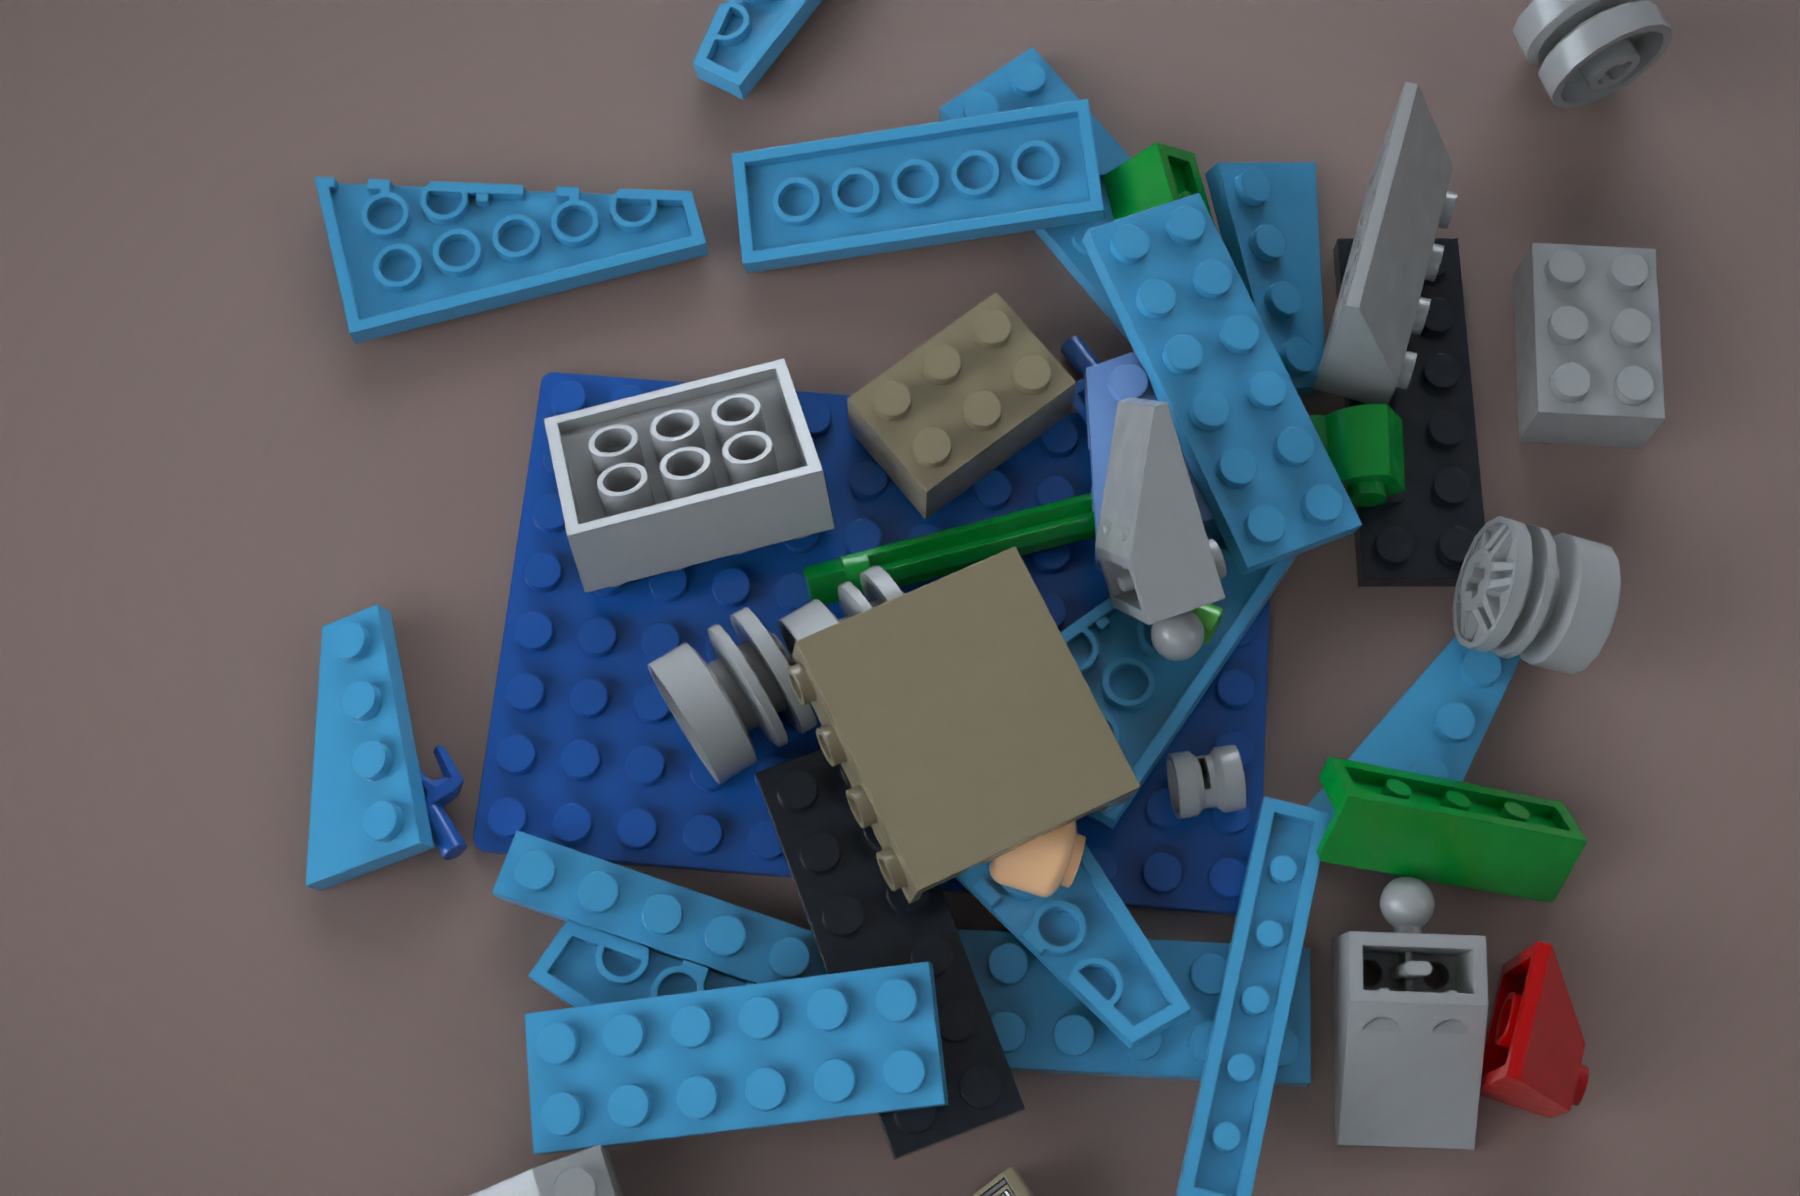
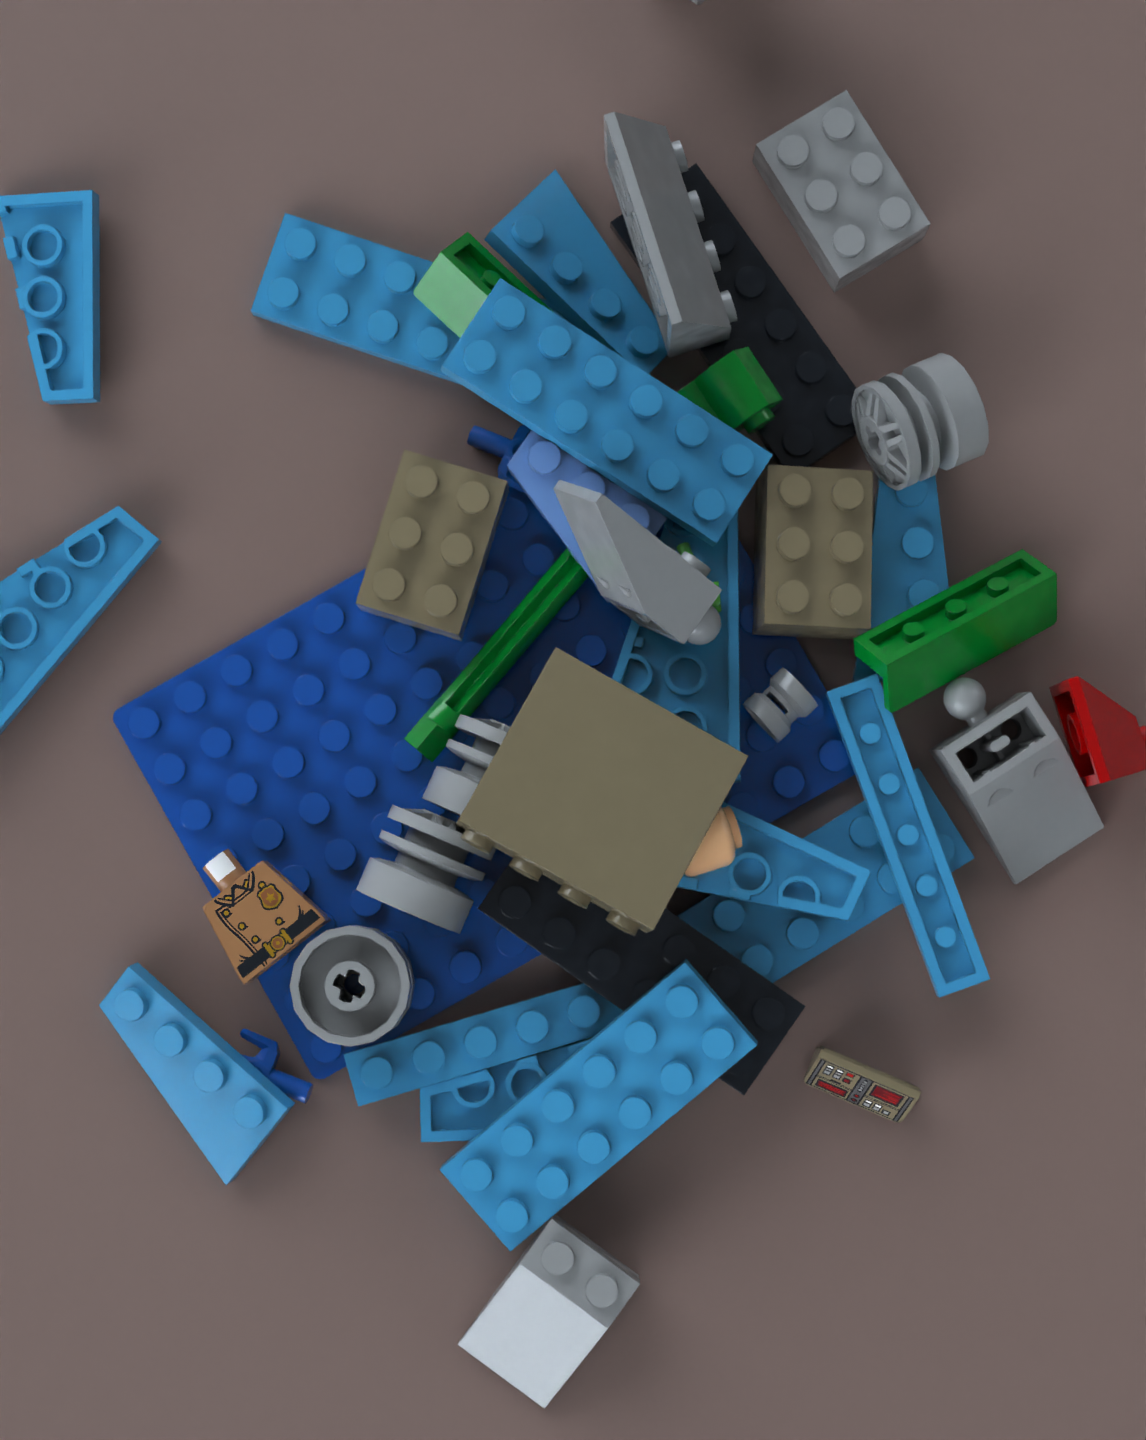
camera: 30 degrees left, 15 degrees up
light grey slope [544,358,834,593] -> none
dark azure plate [732,99,1105,273] -> none
none -> medium nougat torso [202,849,331,984]
none -> light grey wheel [289,925,415,1047]
none -> dark tan brick [752,464,873,640]

